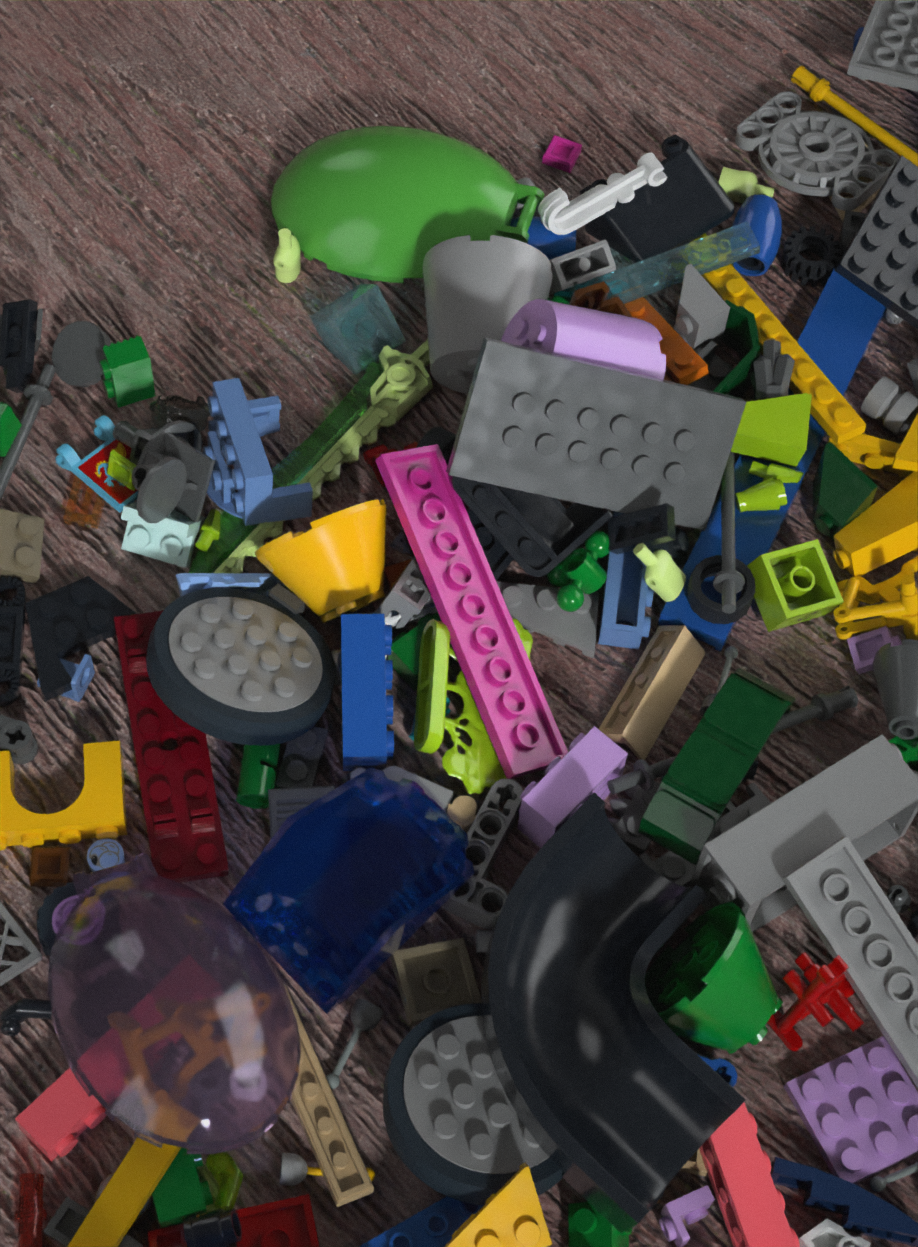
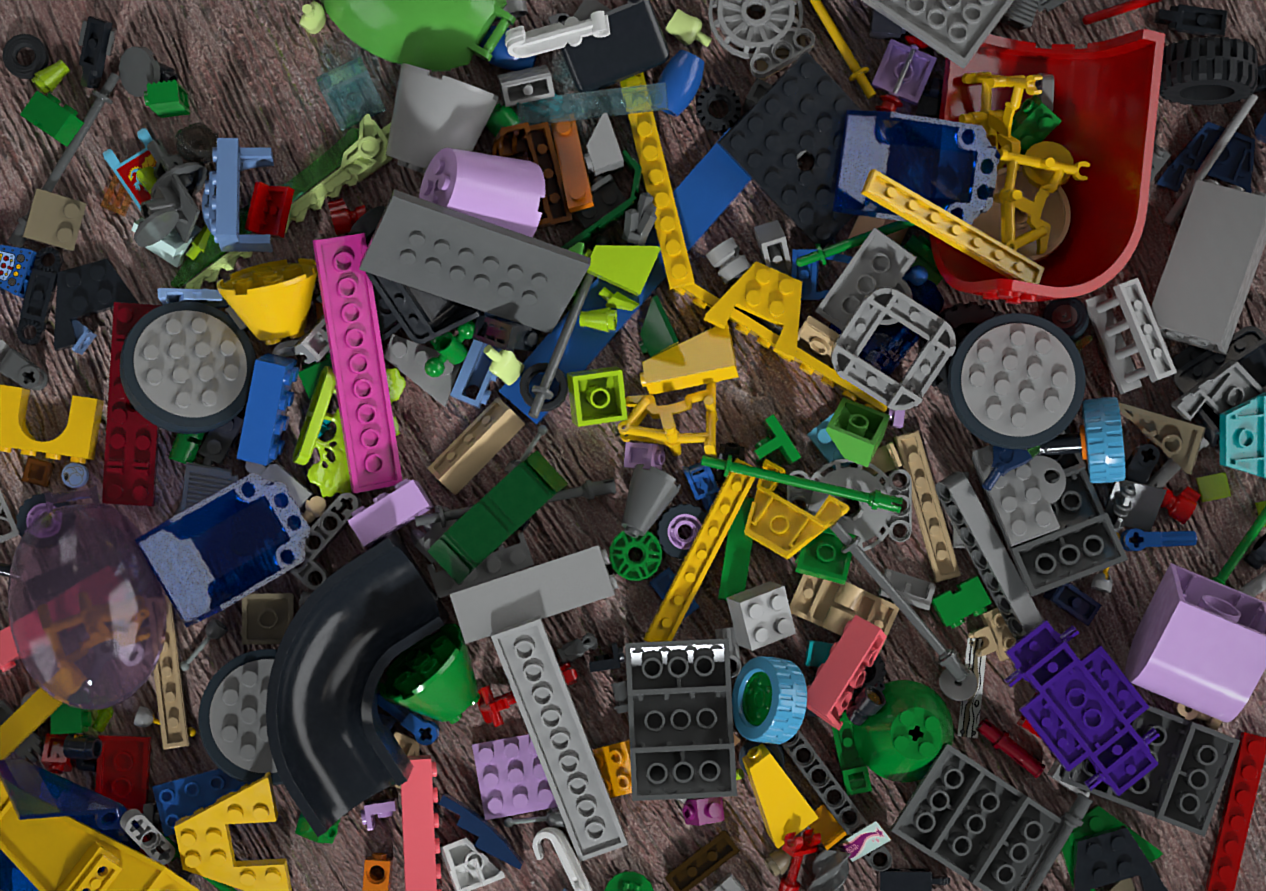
camera: 25 degrees right, 25 degrees up
none -> red bracket [245,182,295,238]

